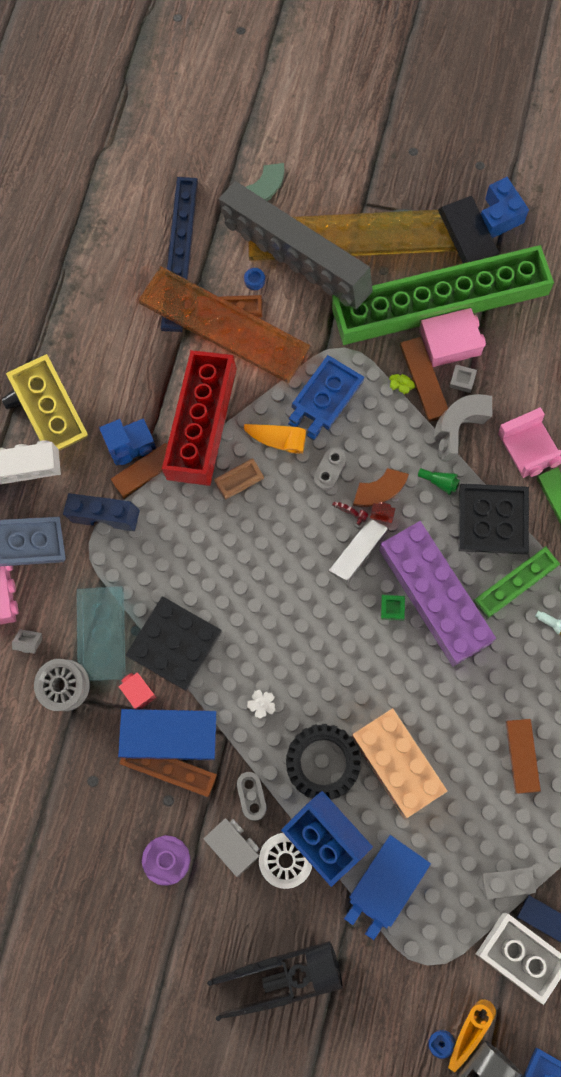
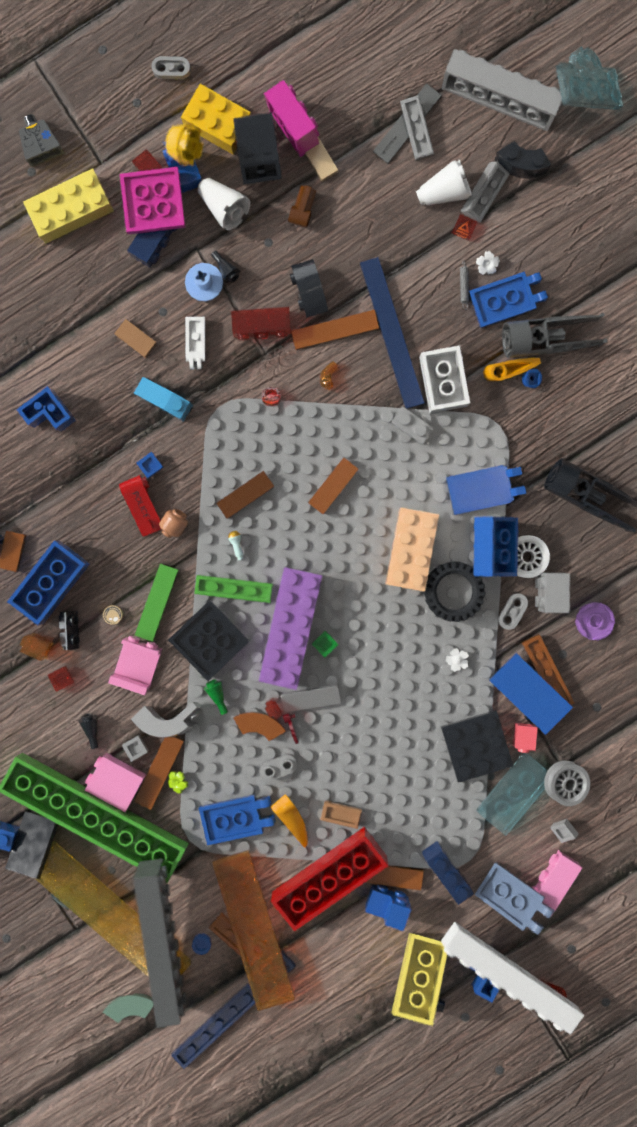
camera: 135 degrees left, 15 degrees up
none -> black cone [78,713,98,749]

